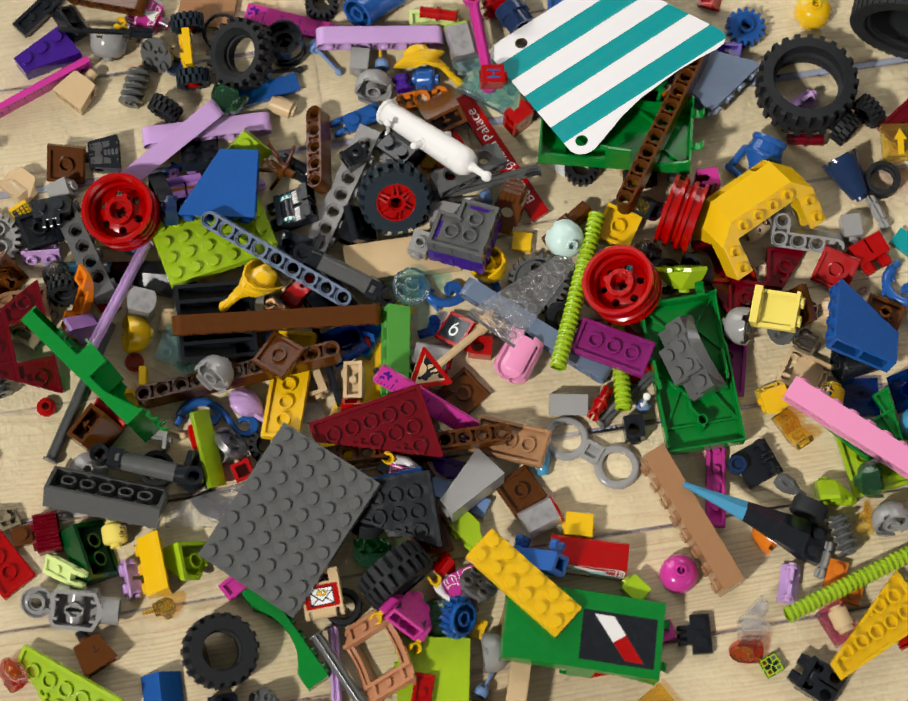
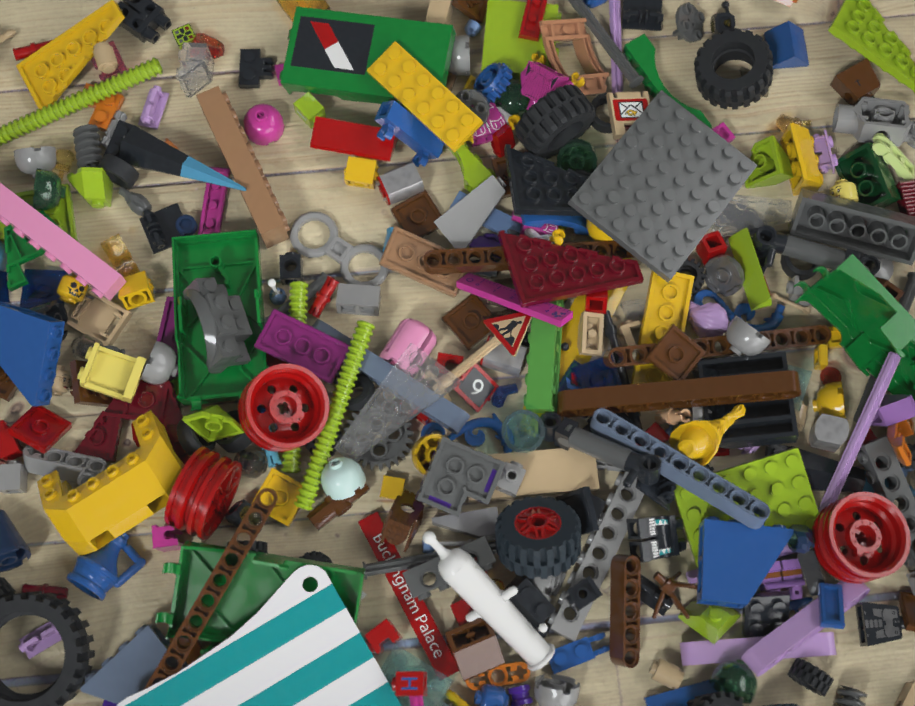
camera: 175 degrees left, 0 degrees up
none -> blue tile [818,582,845,629]

